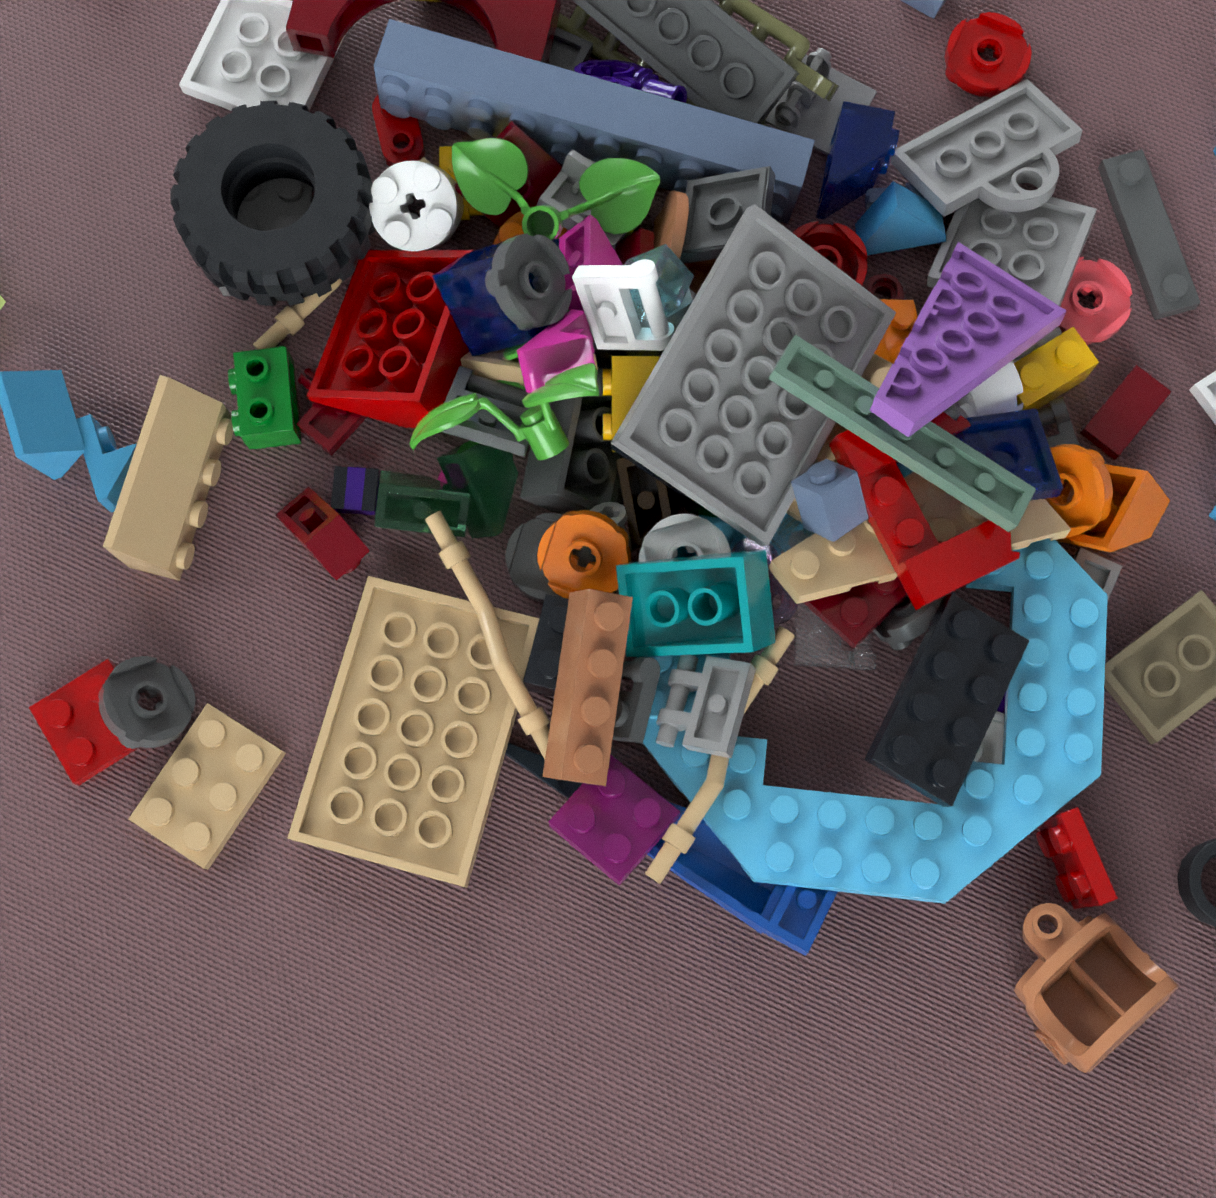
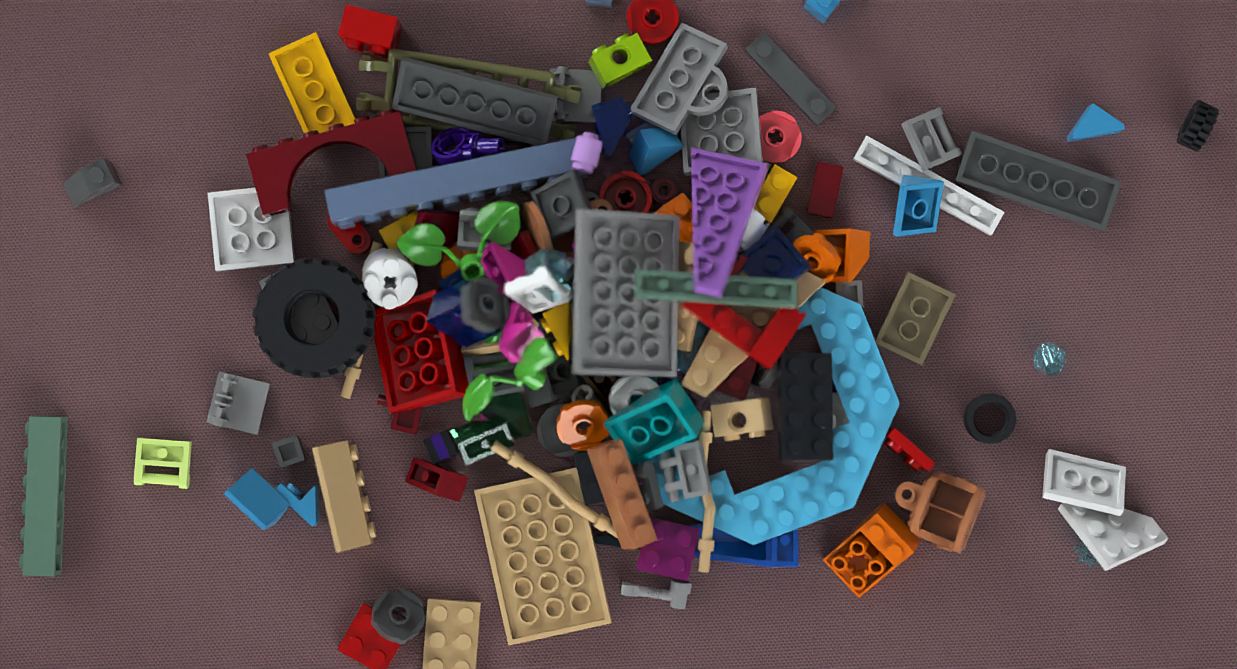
camera: 25 degrees left, 10 degrees up
green brick [228,346,302,450] -> none
sand blue brick [791,459,868,542] -> none
none -> light grey hinge [206,371,270,435]
none -> dark grey plate [272,435,307,468]
none -> lavender brick [571,132,603,174]
none -> lime brick [588,33,652,89]
none -> light grey brick [620,579,692,609]
none -> tan brick [710,398,773,441]
none -> orange slope [823,502,921,598]

